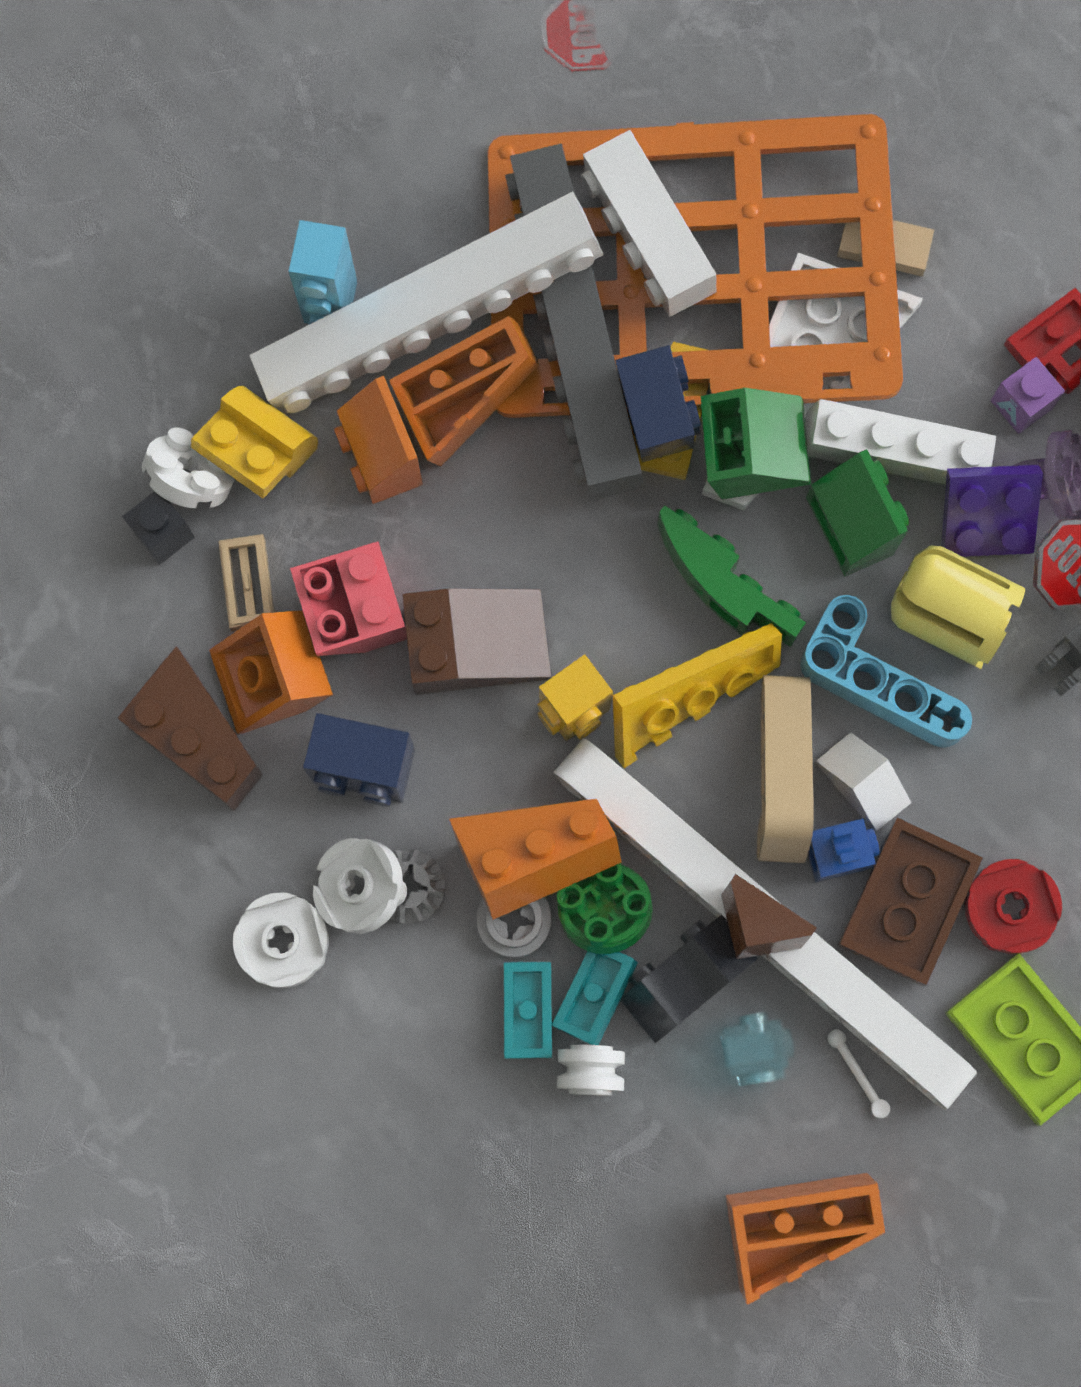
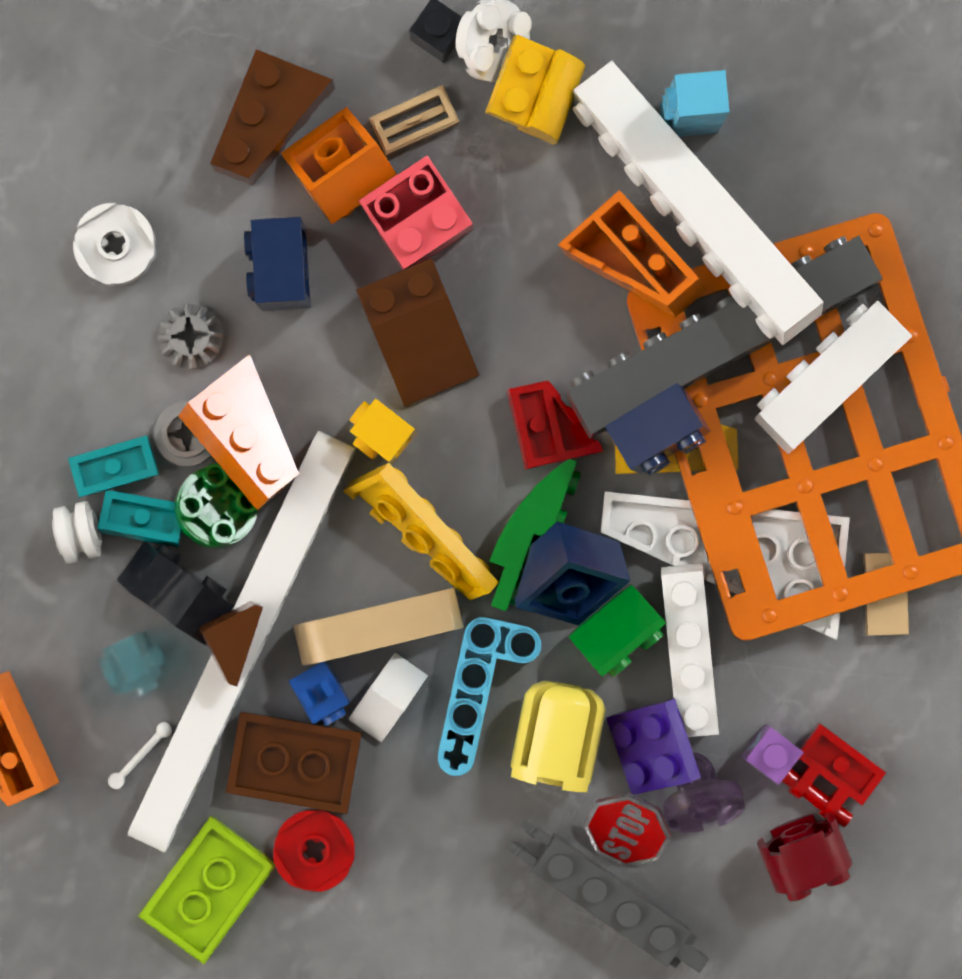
camera: 70 degrees right, 10 degrees up
white plate [313,838,407,934] -> none
orange slope [333,376,423,504] -> none
green slope [701,388,811,500] -> none
none -> red wing [506,380,603,470]
none -> dark blue slope [515,521,631,626]

